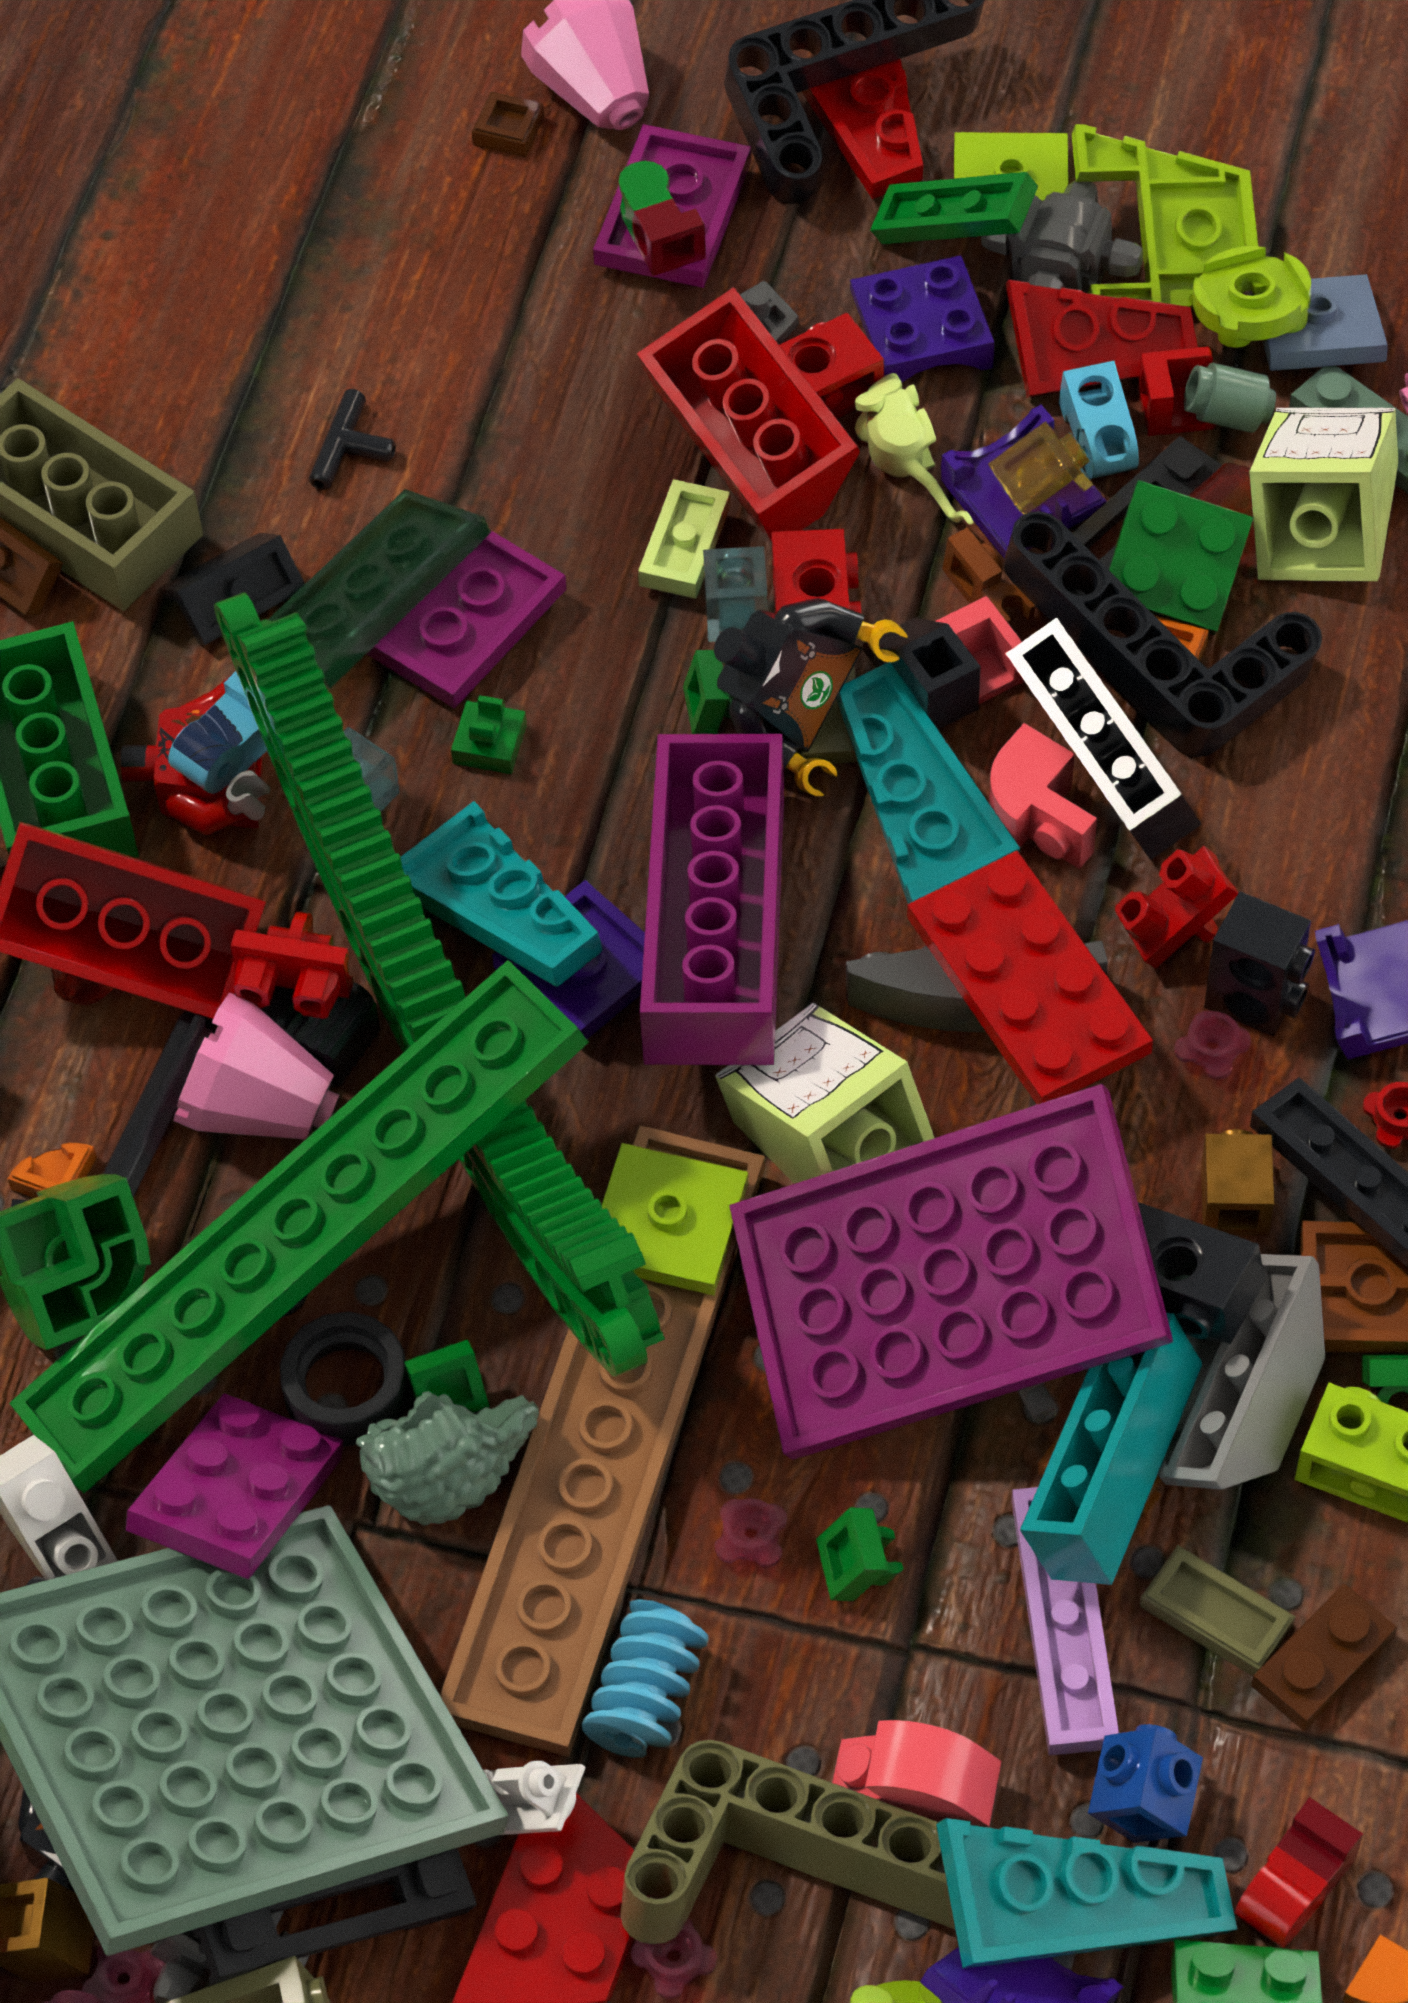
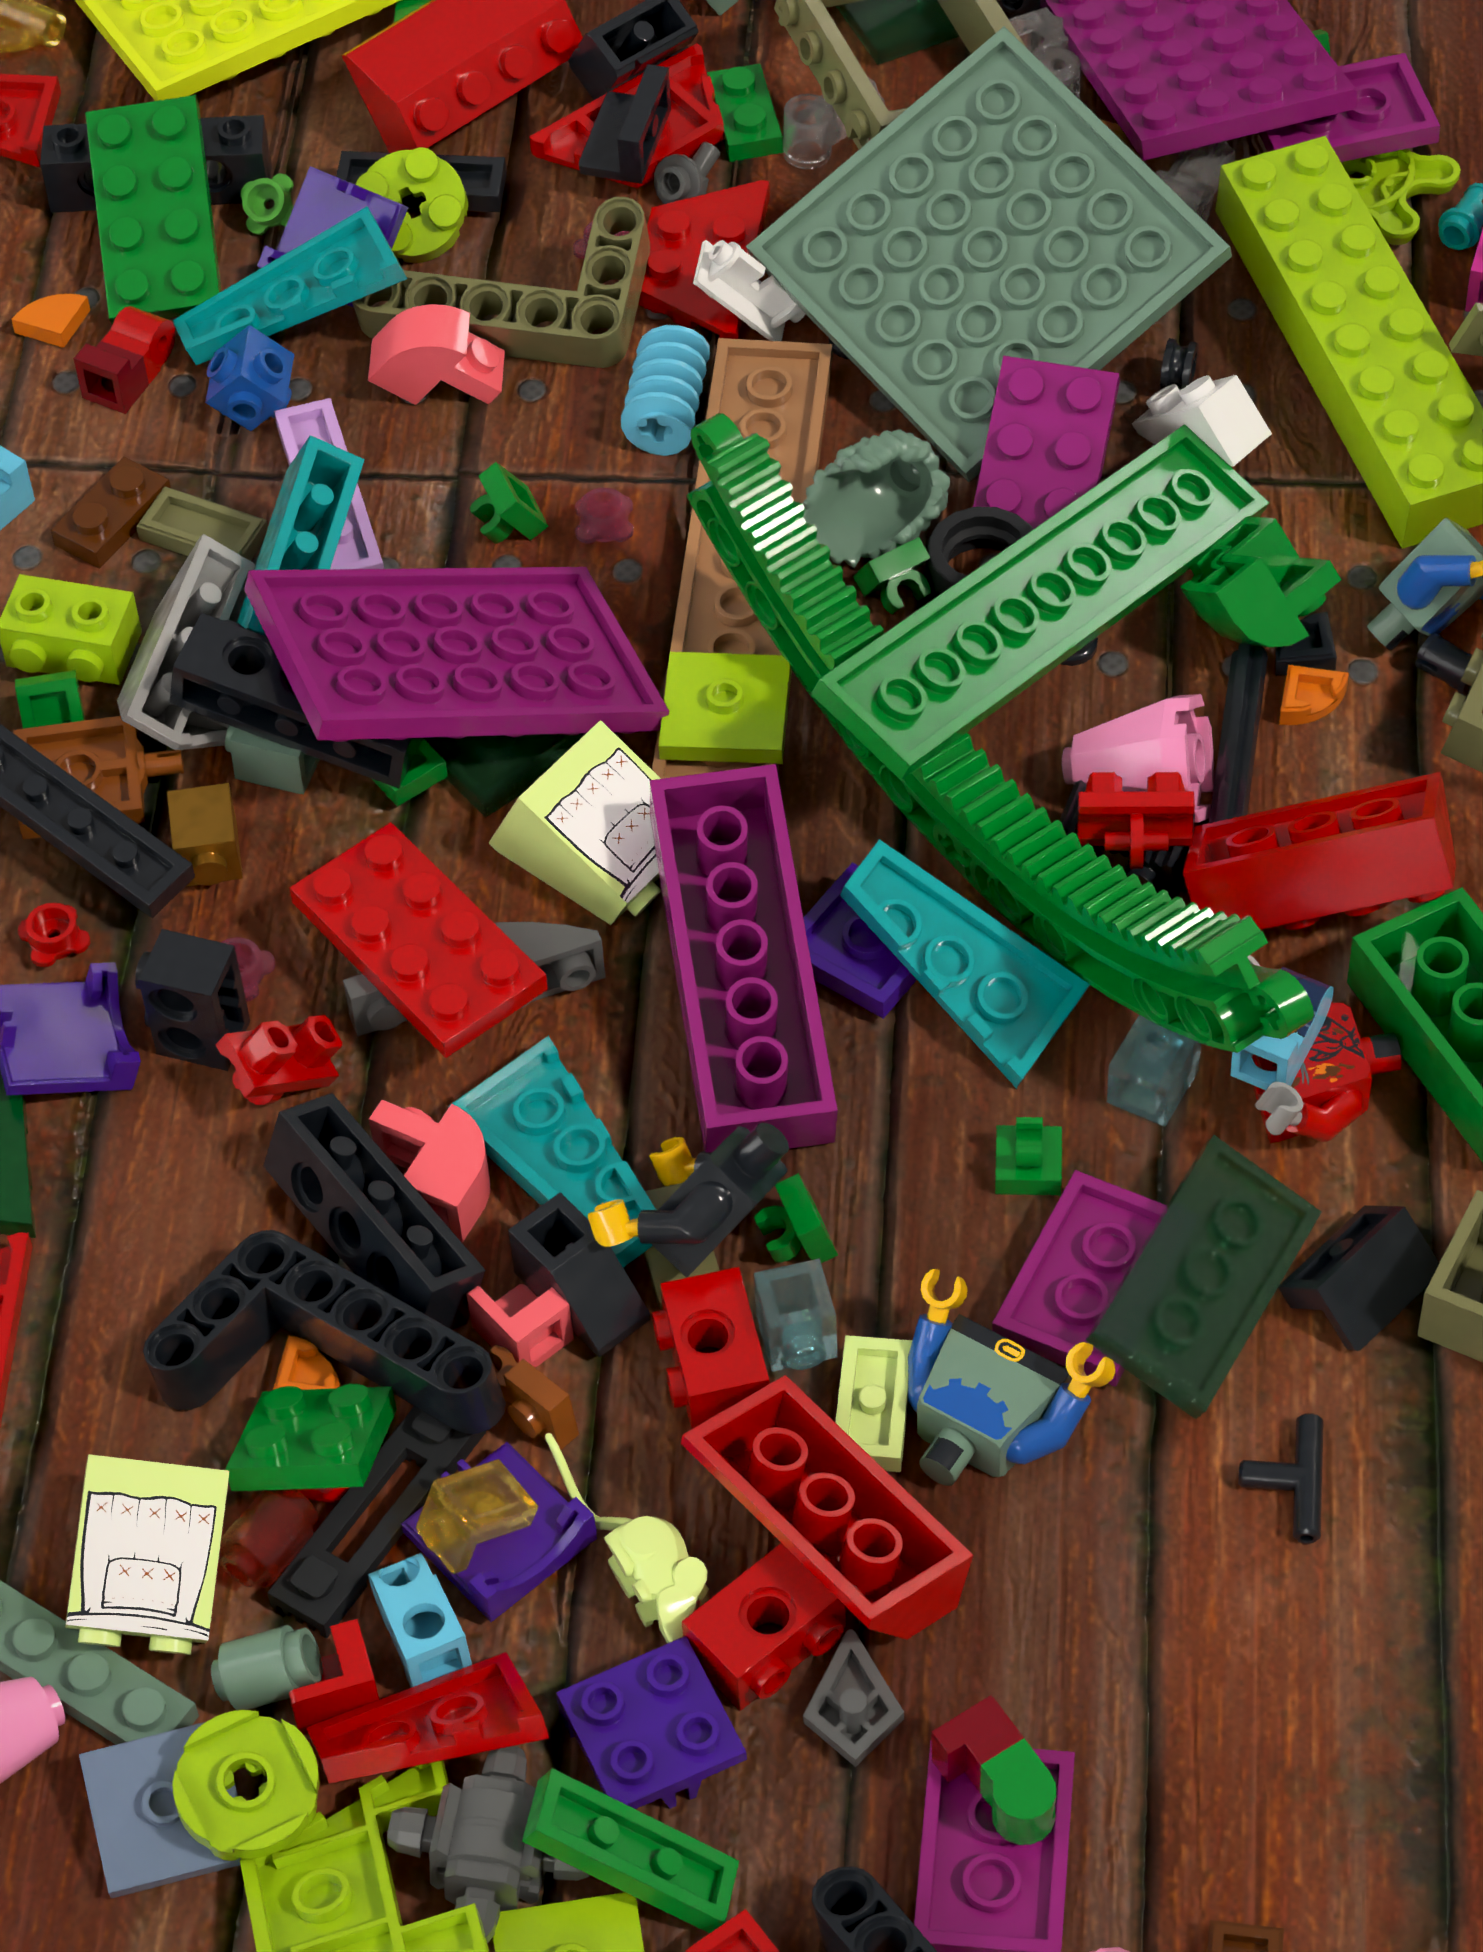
camera: 170 degrees right, 5 degrees down
none -> torso [908,1269,1115,1486]

